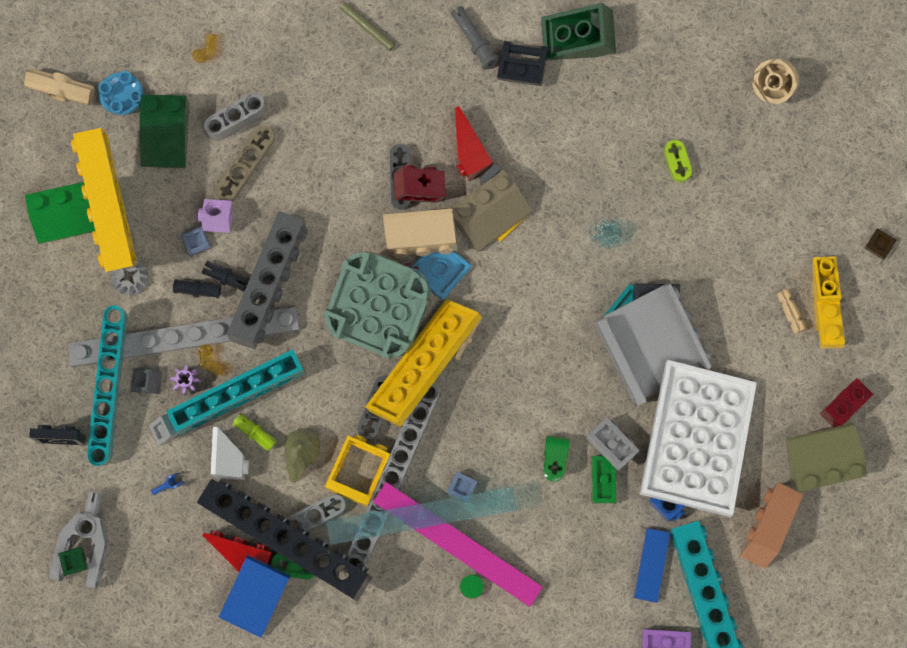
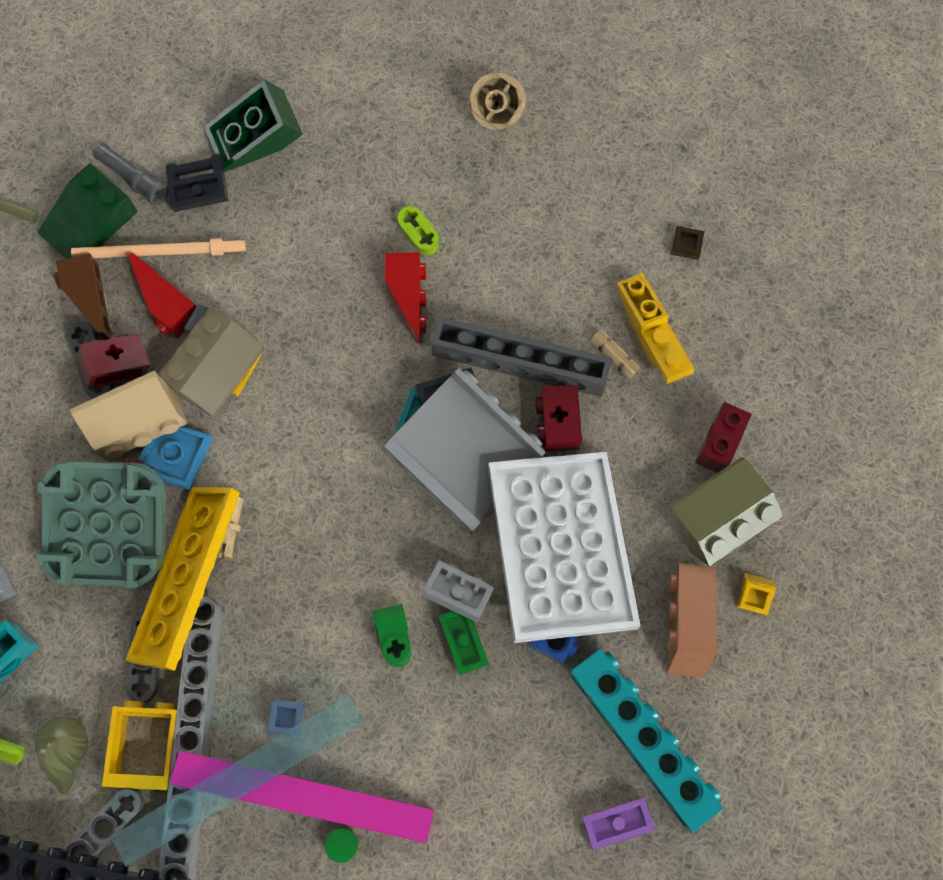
camera: 20 degrees left, 5 degrees down
clear light blue gear [593,220,622,249] -> none
blue tile [634,528,670,603] -> none
none -> dark green slope [37,163,138,259]
none -> reddish brown slope [54,253,112,340]
none -> light nougat bar [71,238,246,258]
none -> red slope [385,252,427,343]
none -> dark grey brick [431,317,612,397]
none -> dark red brick [536,385,582,452]
none -> yellow slope [737,573,776,616]

